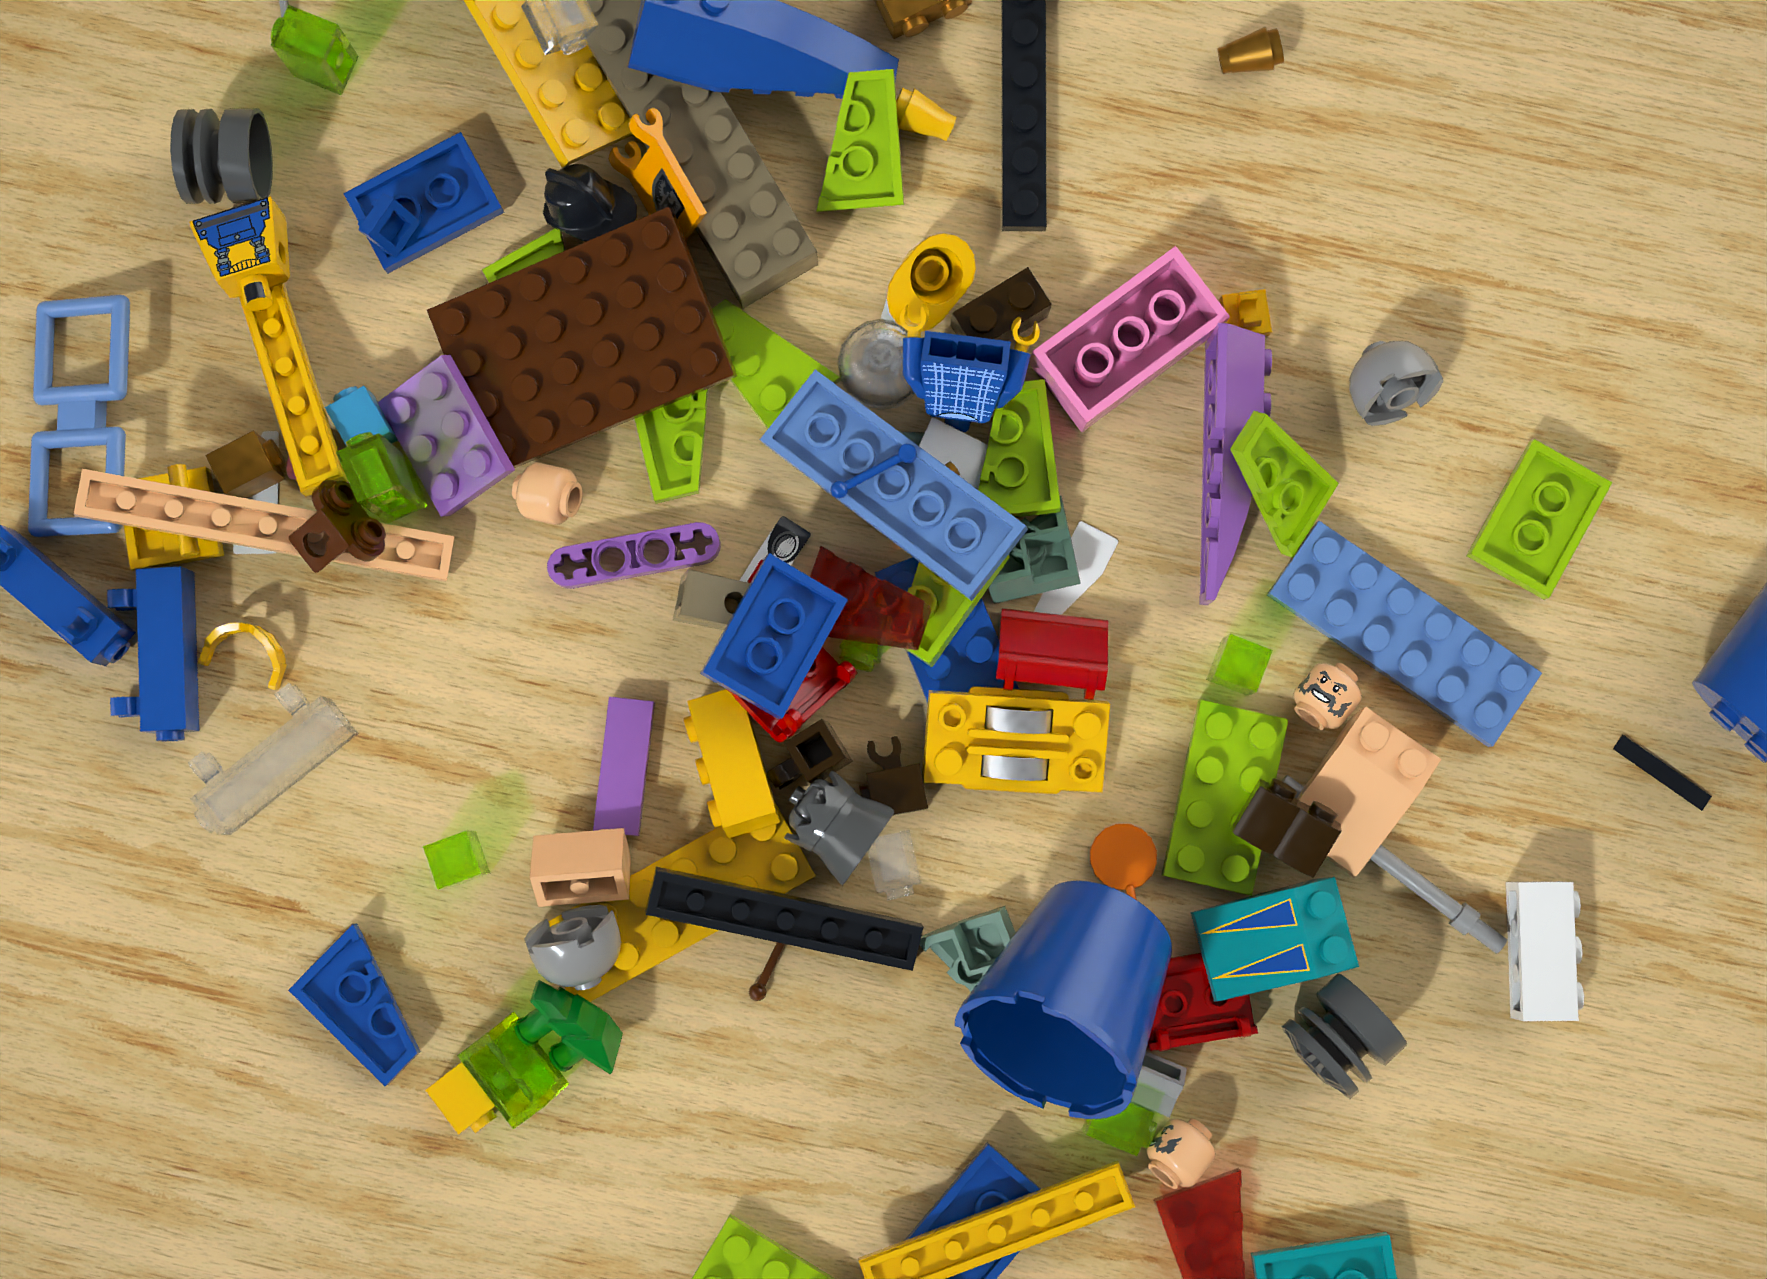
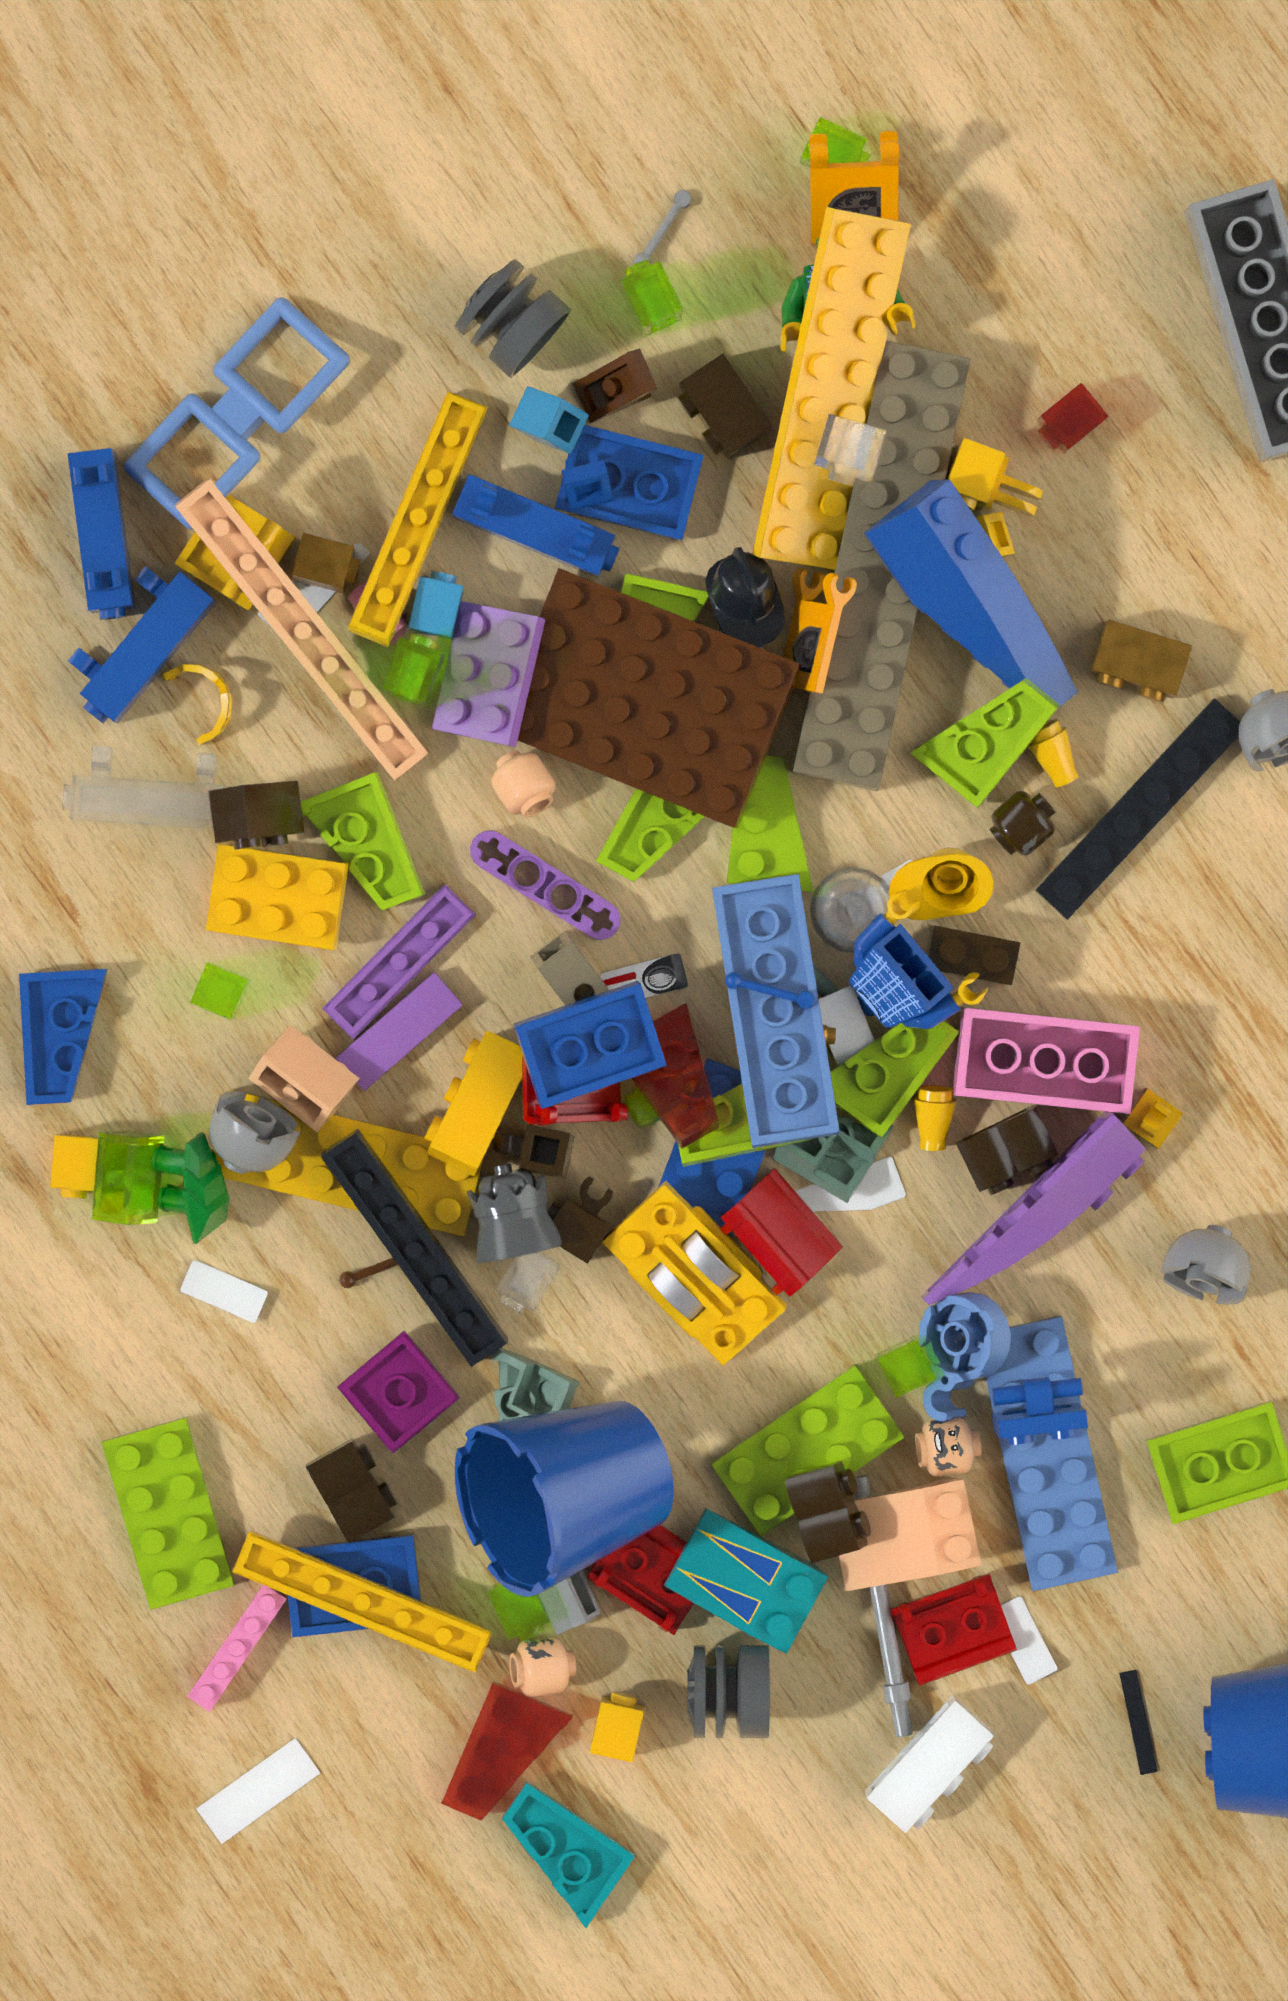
camera: 40 degrees right, 5 degrees up
torso [189,196,290,311] -> none
reddish brown bracket [289,480,386,573] -> none
orange piece [1090,824,1157,900] -> none
lime wing [1230,411,1339,558] -> none
none -> white sticker [180,1260,268,1323]
none -> yellow plate [206,843,349,950]
none -> dark brown brick [208,781,305,850]
none -> lime wing [301,772,425,911]
none -> dark brown brick [306,1438,398,1543]
none -> medium lavender tile [322,884,476,1039]
none -> magenta plate [337,1330,460,1454]
none -> blue brick [452,474,620,579]
none -> dark azure brick [509,386,589,454]
none -> reddish brown slope [573,348,658,423]
none -> yellow brick [590,1692,644,1763]
none -> dark brown brick [677,353,772,459]
none -> red piece [891,1573,1017,1686]
none -> yellow cone [913,1085,957,1151]
none -> medium blue piece [919,1292,1011,1421]
none -> dark brown brick [956,1105,1058,1195]
none -> dark brown head [989,791,1056,855]
none -> blue plate [992,1377,1088,1445]
none -> white sticker [1001,1596,1057,1685]

